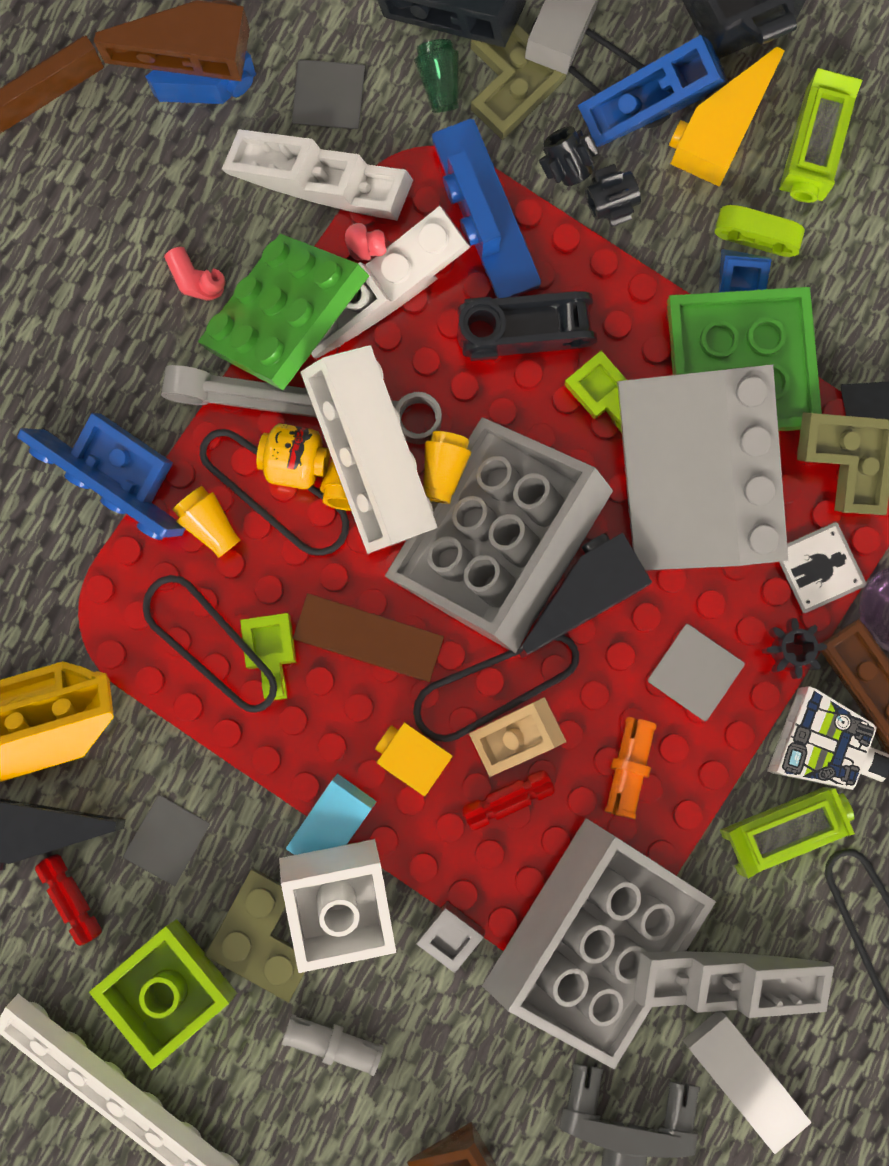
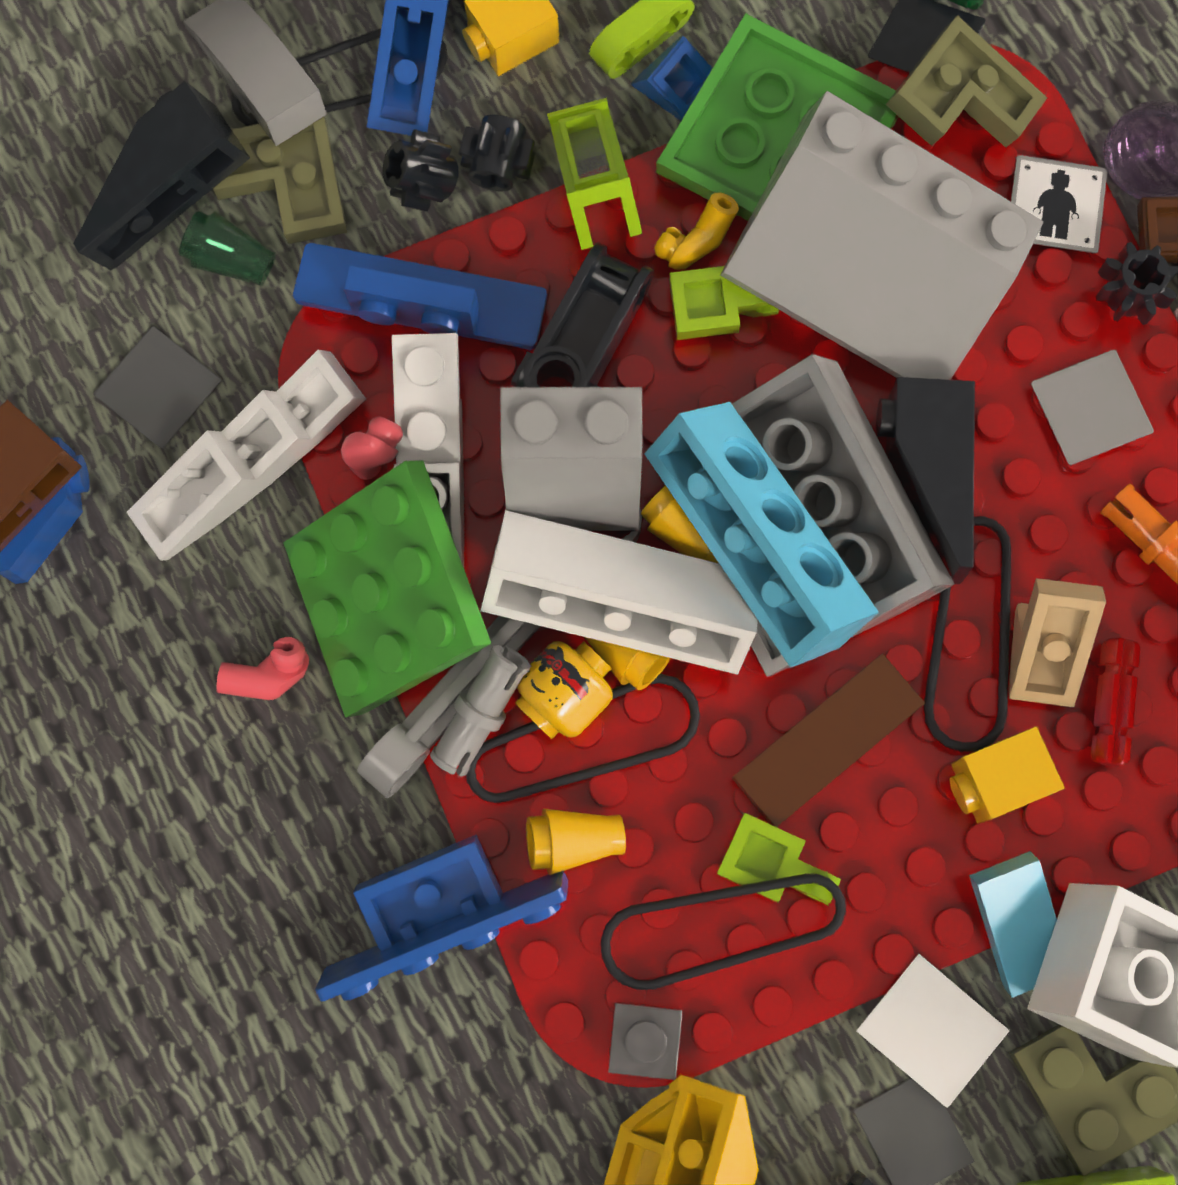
camera: 55 degrees left, 5 degrees down
none -> light grey pin [430,644,530,776]
none -> light grey slope [501,387,642,531]
none -> lime window [547,98,642,250]
none -> flat silver plate [608,1003,682,1080]
none -> medium azure brick [644,402,879,668]
none -> yellow arm [654,192,739,269]
none -> white sticker [856,954,1010,1108]

